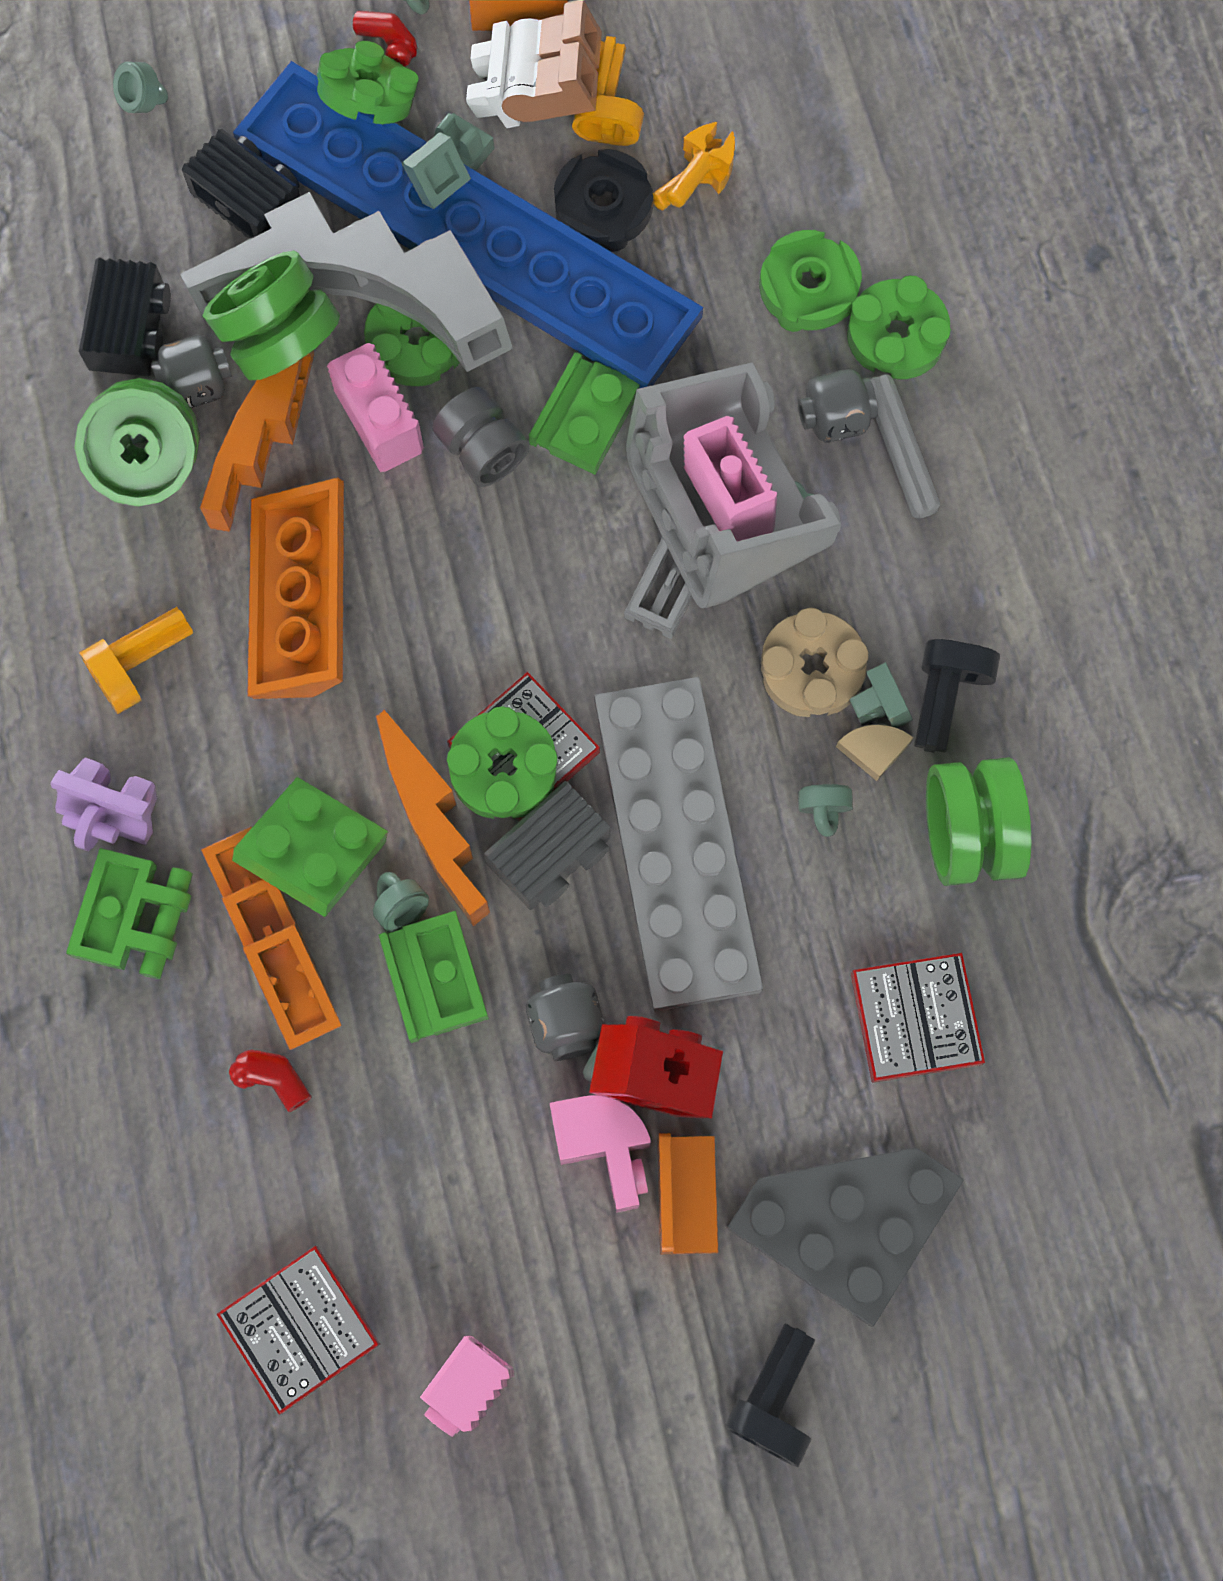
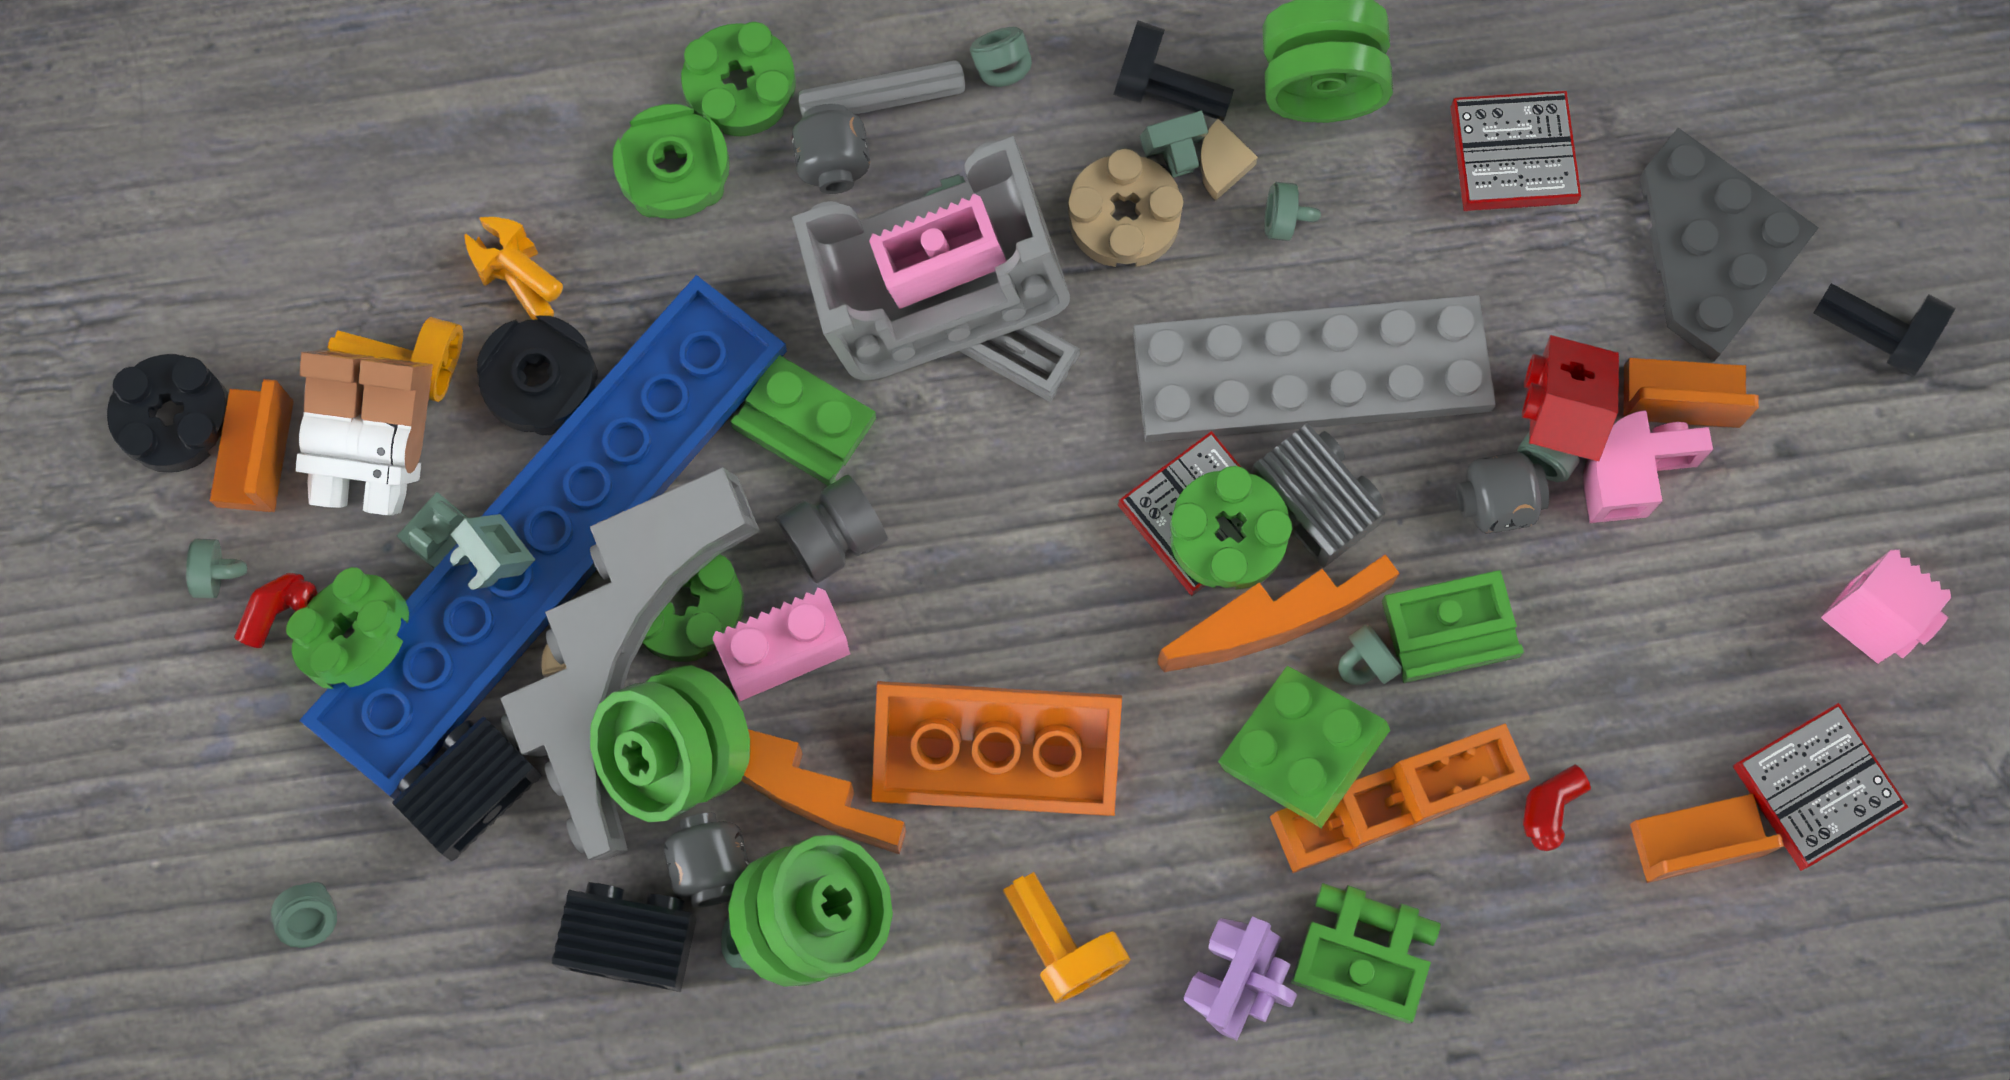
camera: 85 degrees left, 0 degrees up
none -> sand green tile [970,27,1032,87]
none -> orange panel [1630,794,1784,883]

